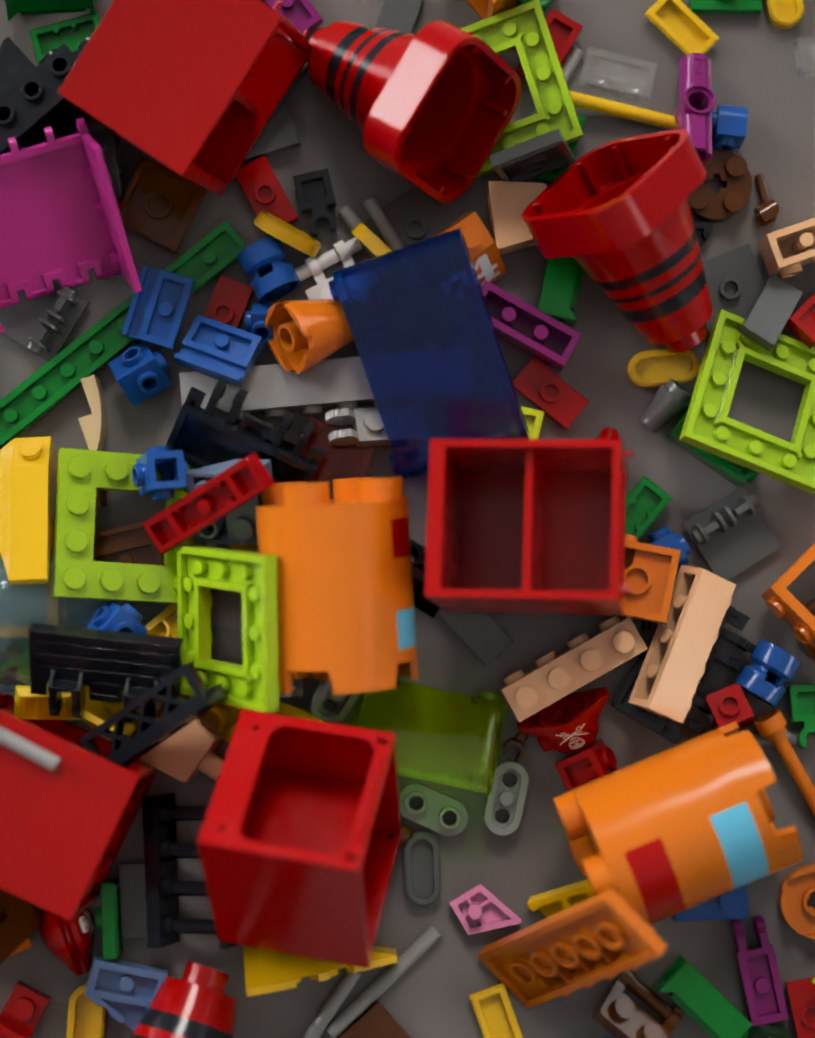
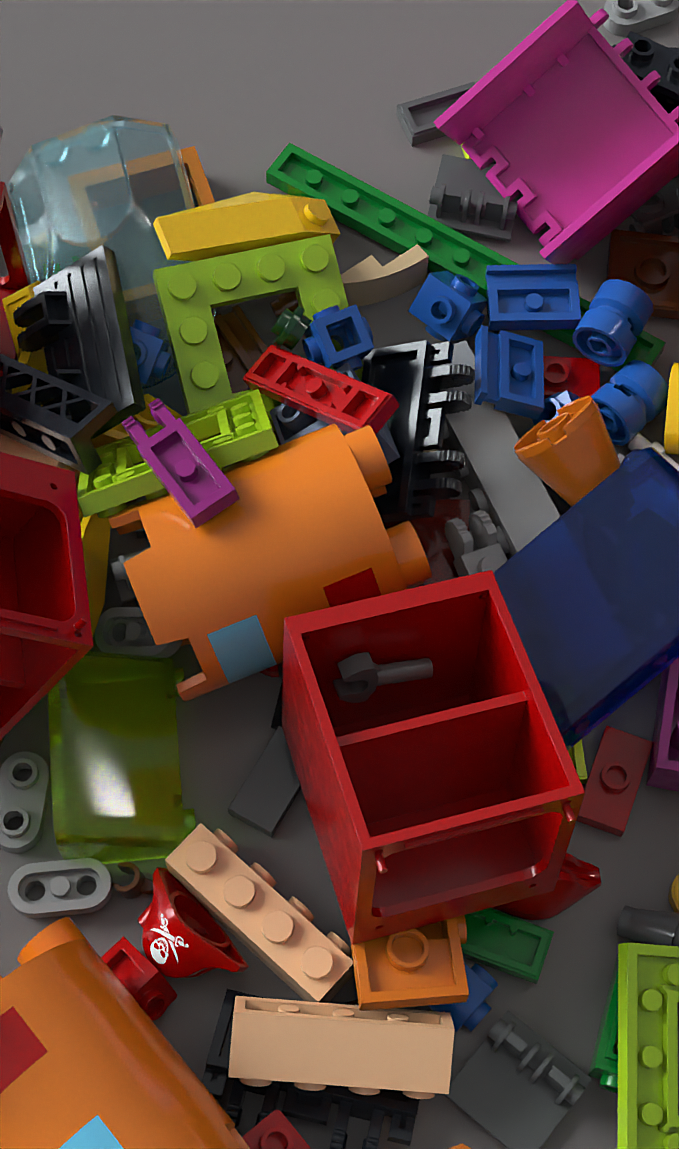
camera: 75 degrees right, 20 degrees down
none -> magenta hinge [121,398,240,528]
none -> dark green plate [271,306,312,351]
none -> dark grey bar [332,652,433,703]
none -> blue wheel [572,279,654,367]

